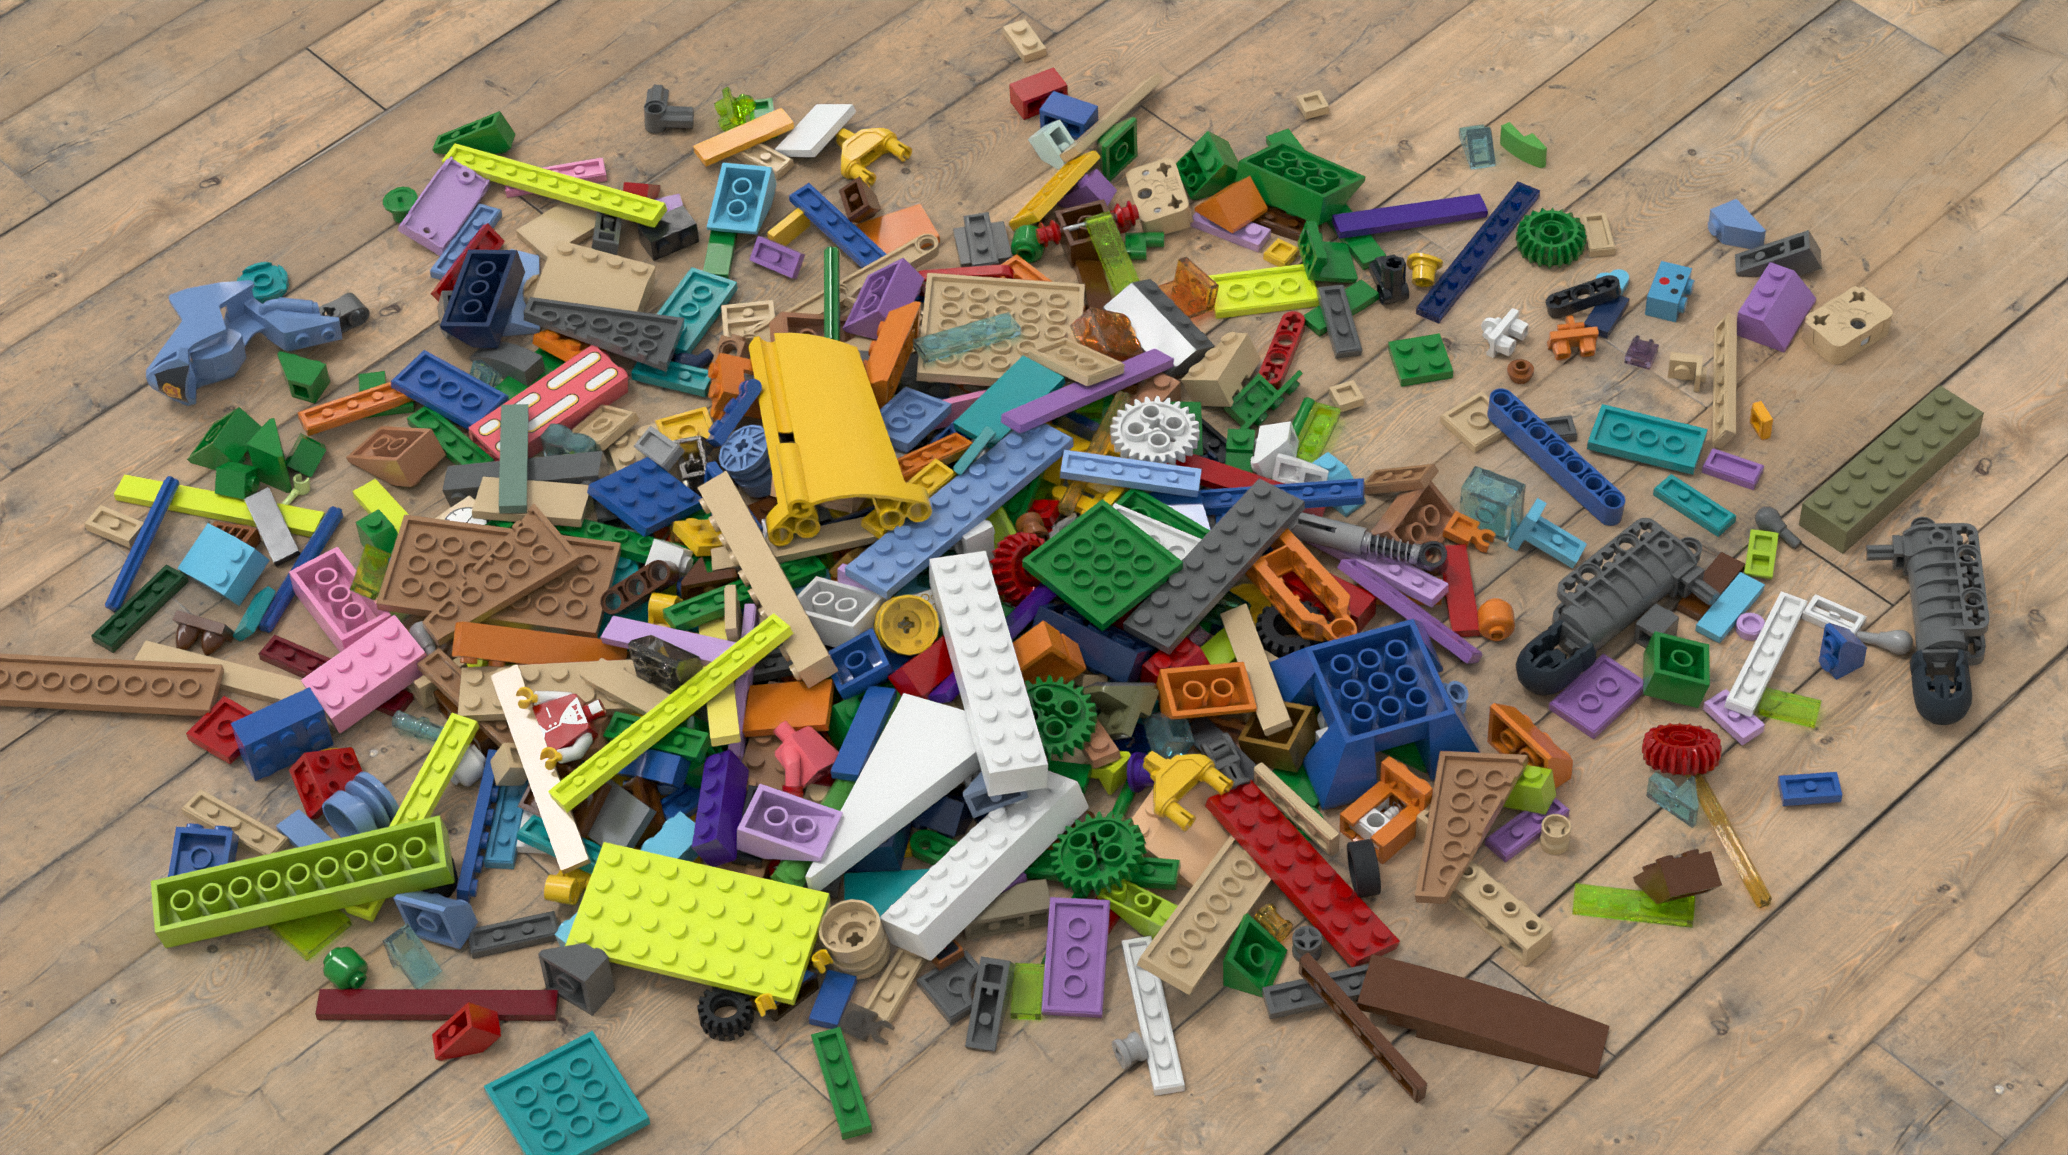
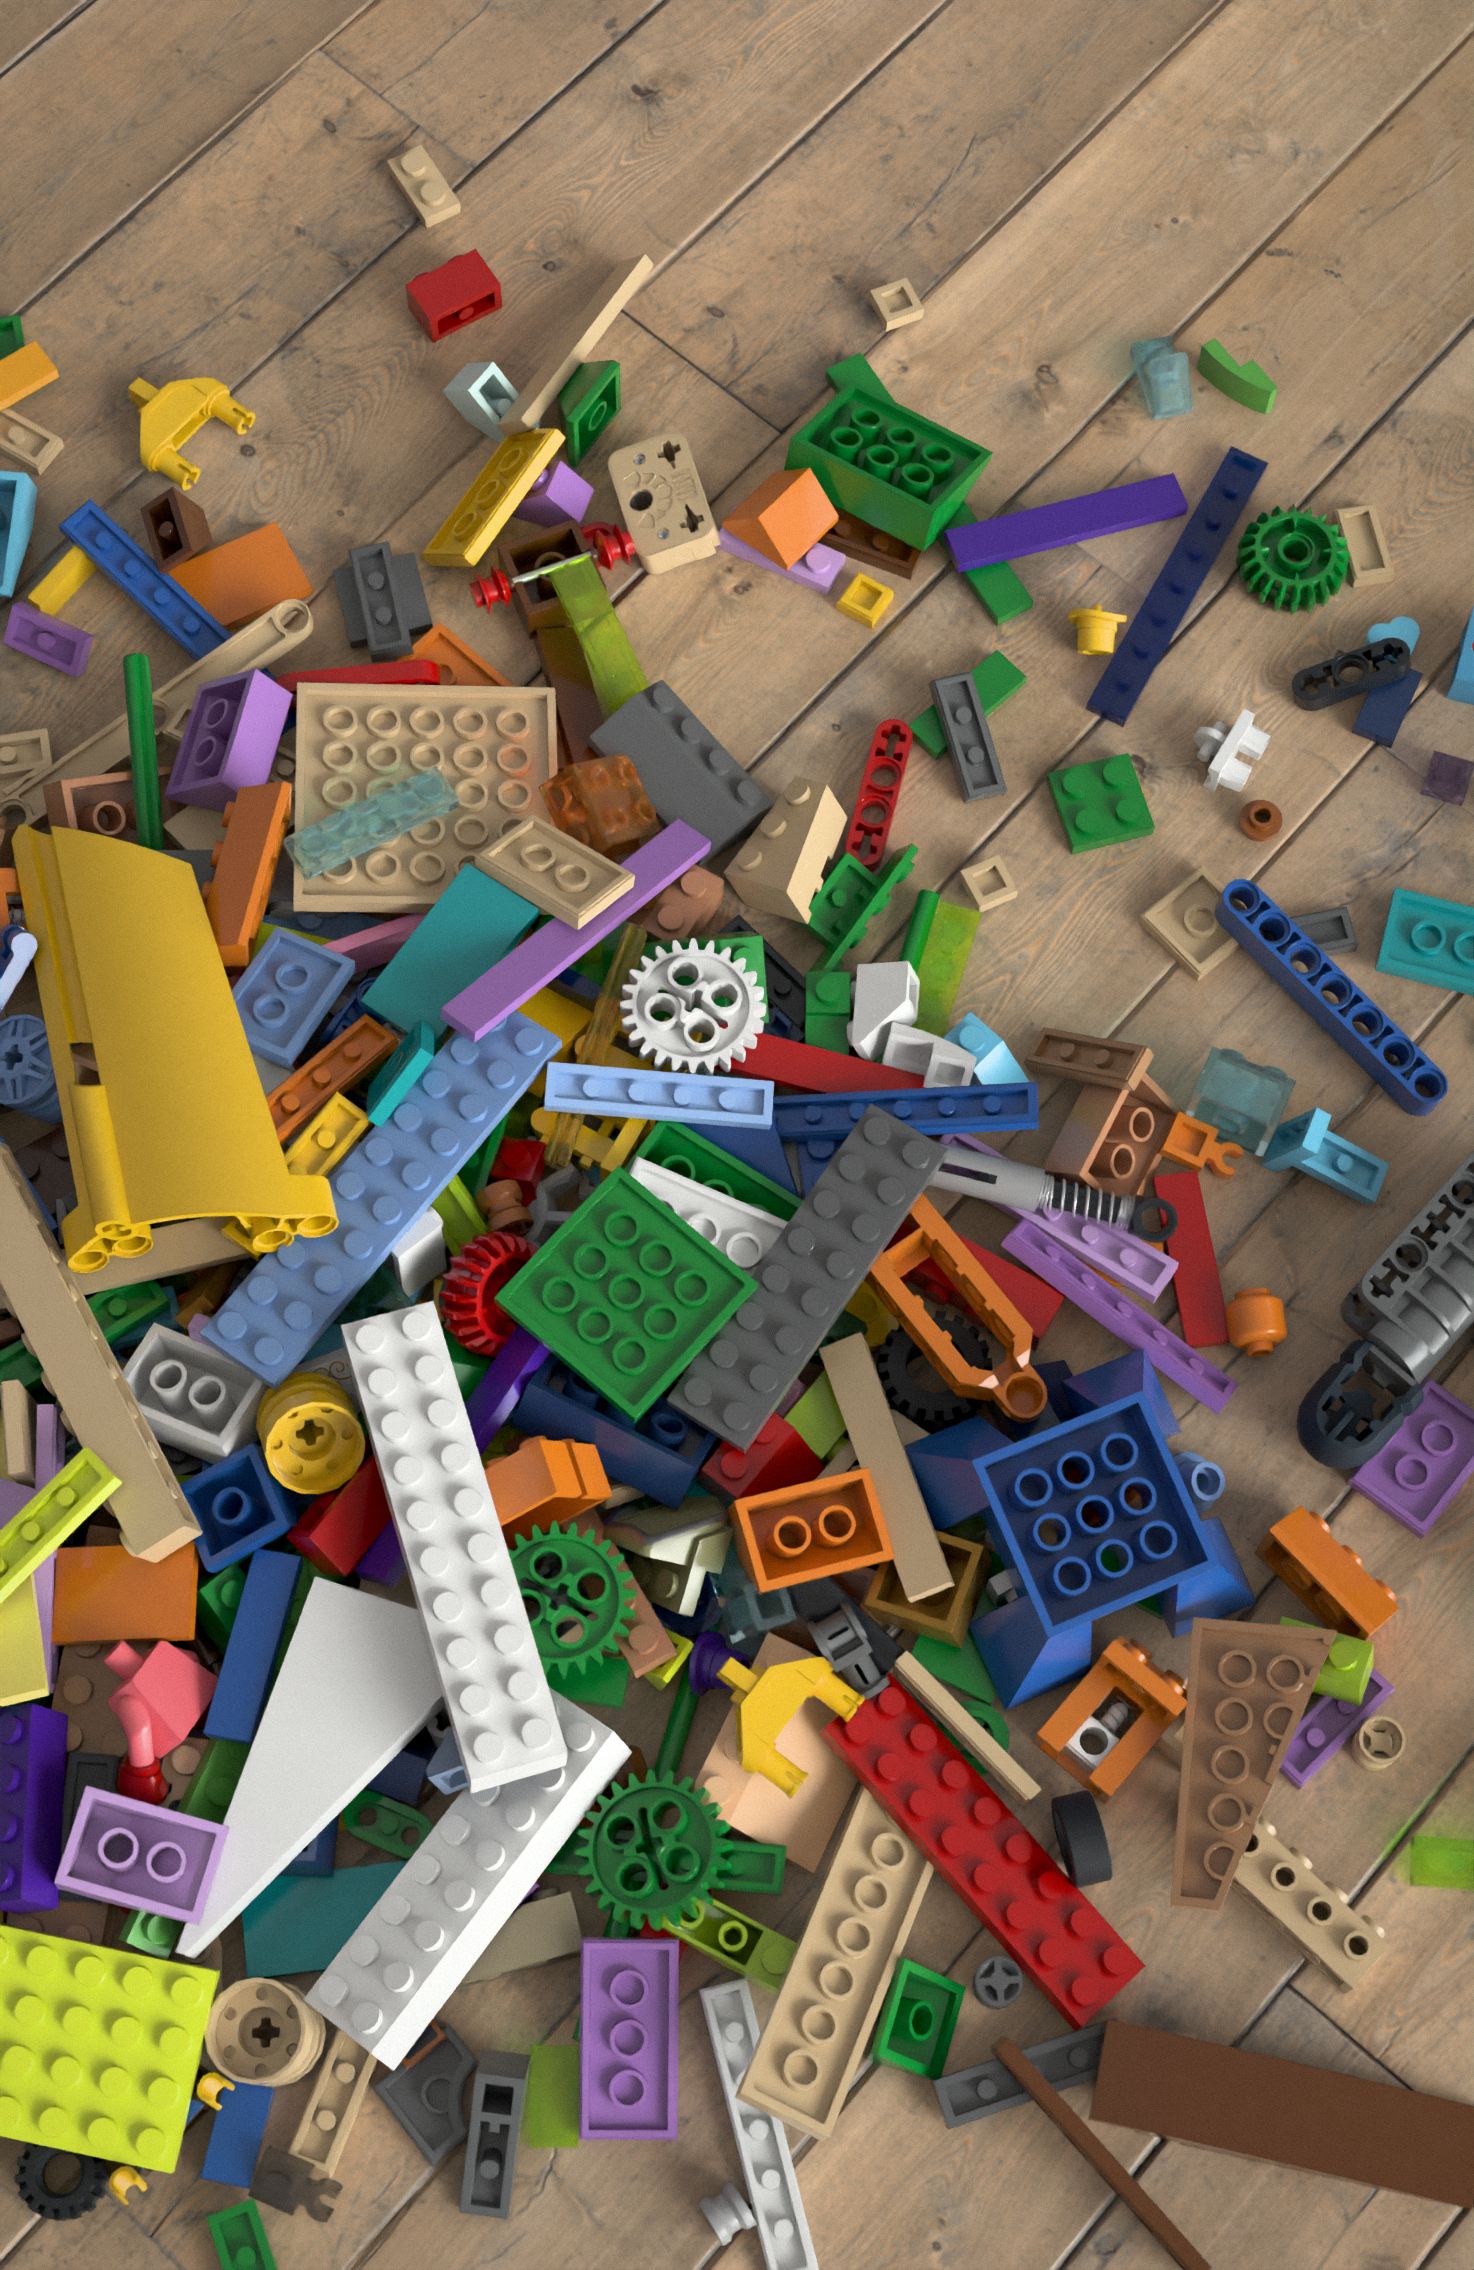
camera: 10 degrees left, 20 degrees up
white tile [775,104,856,157] -> none
green head [1011,225,1045,263] -> none
brick [1039,91,1099,140] -> none
green piece [1125,232,1164,260] -> none
clear orange bracket [1158,257,1219,319] -> none
green slope [1176,131,1239,201] -> none
neon yellow tile [1207,264,1319,319] -> none
clear yellow bush [1254,903,1293,942] -> none
green bracket [1297,221,1358,283] -> none
black piece [1369,254,1409,306] -> none
orange hips [1547,315,1599,360] -> none

